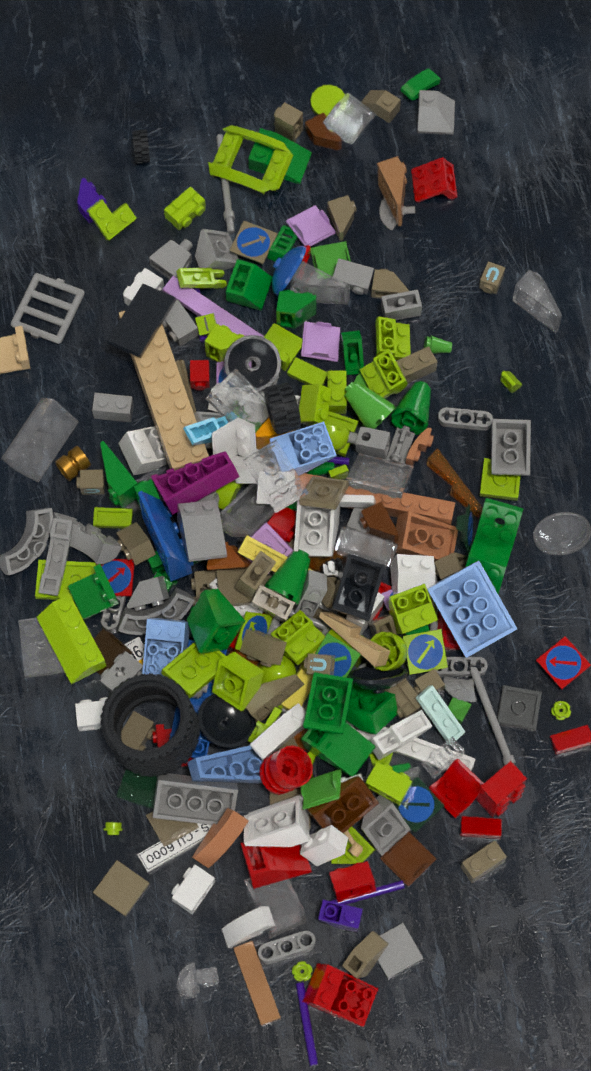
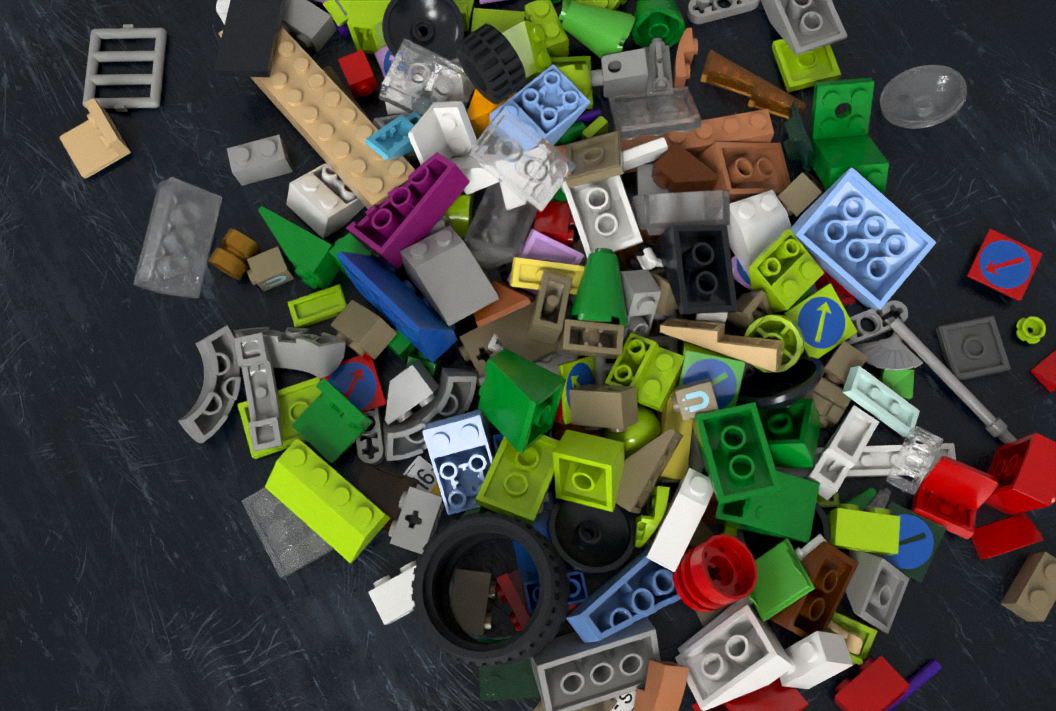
camera: 15 degrees left, 5 degrees up
reddish brown piece [380,832,436,887] -> none

